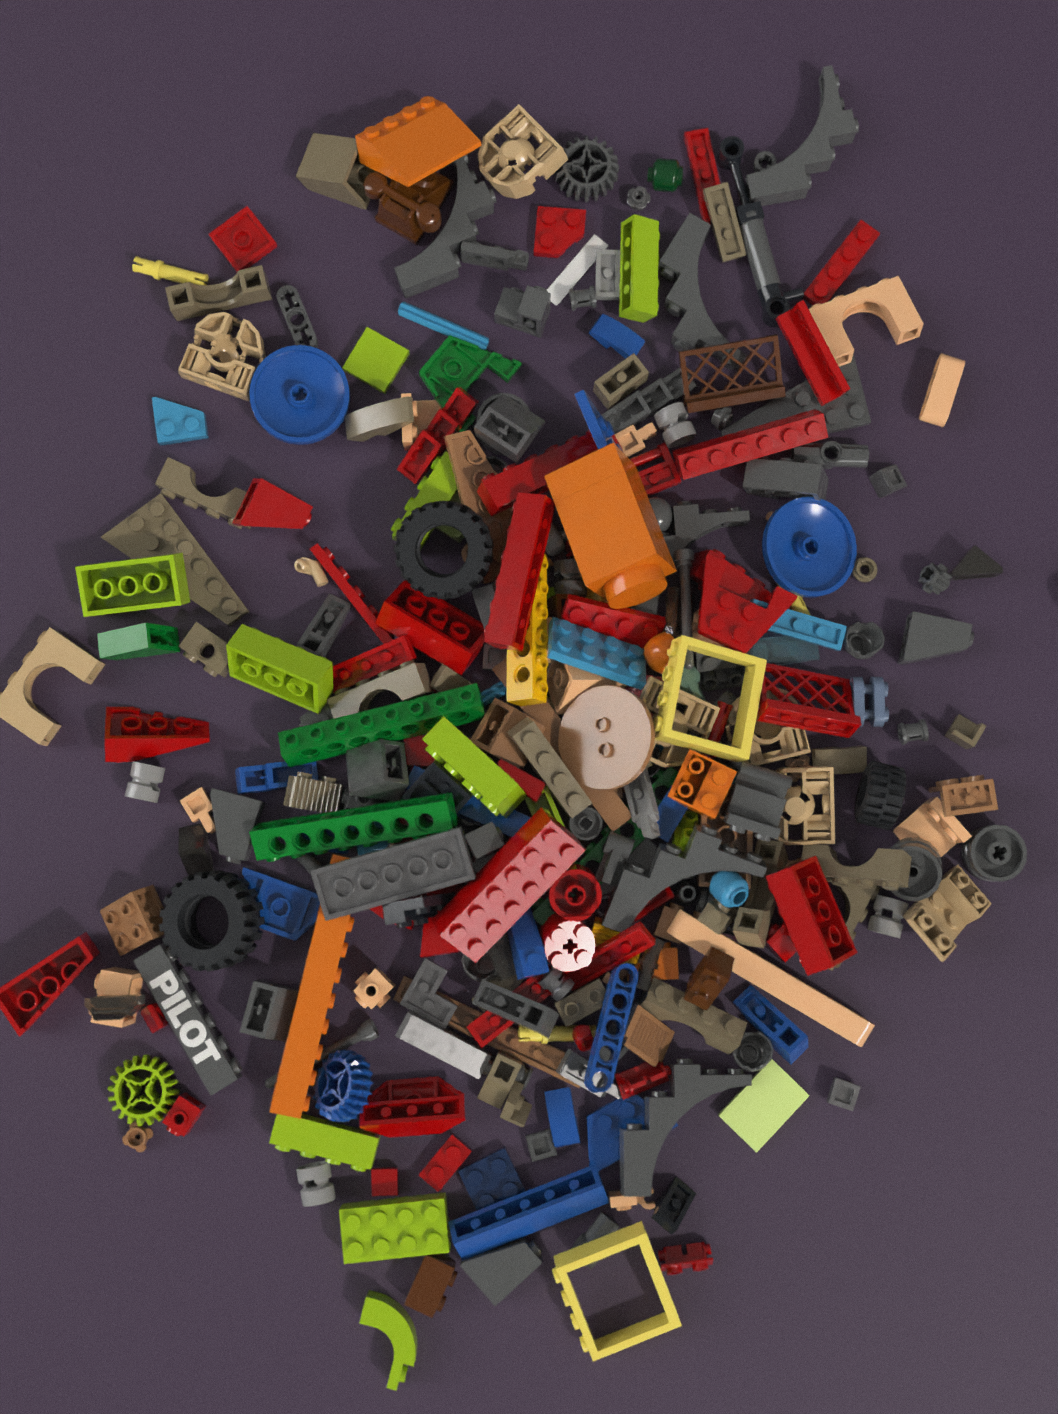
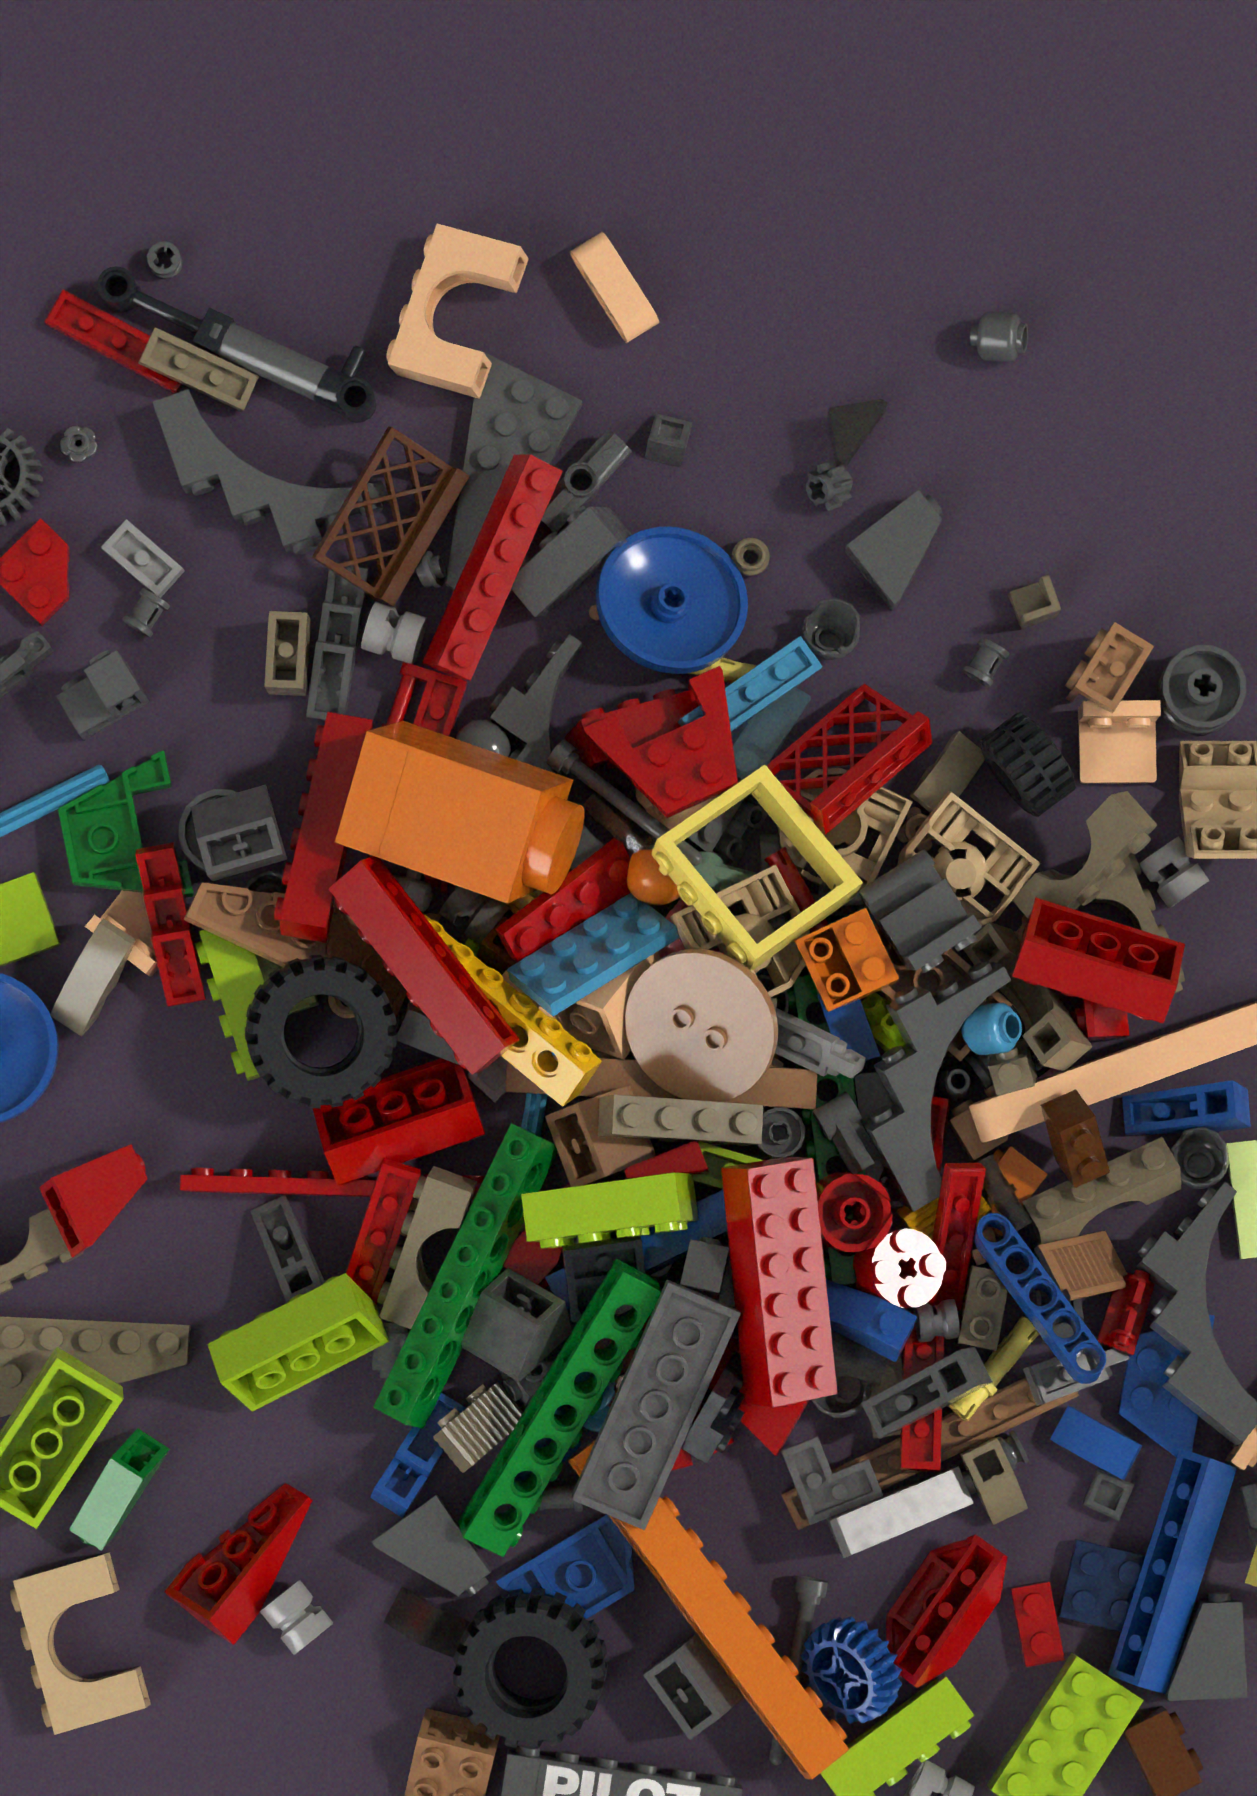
camera: 50 degrees left, 0 degrees up
dark tan brick [179,622,229,678] -> none
light nougat plate [180,787,216,834] -> none
tan arm [294,557,328,587] -> none
light nougat brick [354,967,396,1009] -> none
red tile [371,1167,399,1196] -> none
dark tan slope [429,664,471,693] -> none
dark tan bracket [500,1081,532,1127] -> none
white sticker [547,235,608,306] -> none
red piece [572,1025,594,1052] -> none
blue wing [574,390,623,452] -> none
blue slope [589,313,645,359] -> none
light nougat plate [615,422,657,457] -> none
lime brick [619,214,660,323] -> none
dark green head [647,158,683,192] -> none
dark grey arch [745,65,859,206] -> none
red fence [775,300,850,407] -> none
red plate [803,220,880,305] -> none
sand blue brick [850,677,889,727] -> none
dark grey wheel [889,837,942,901] -> none

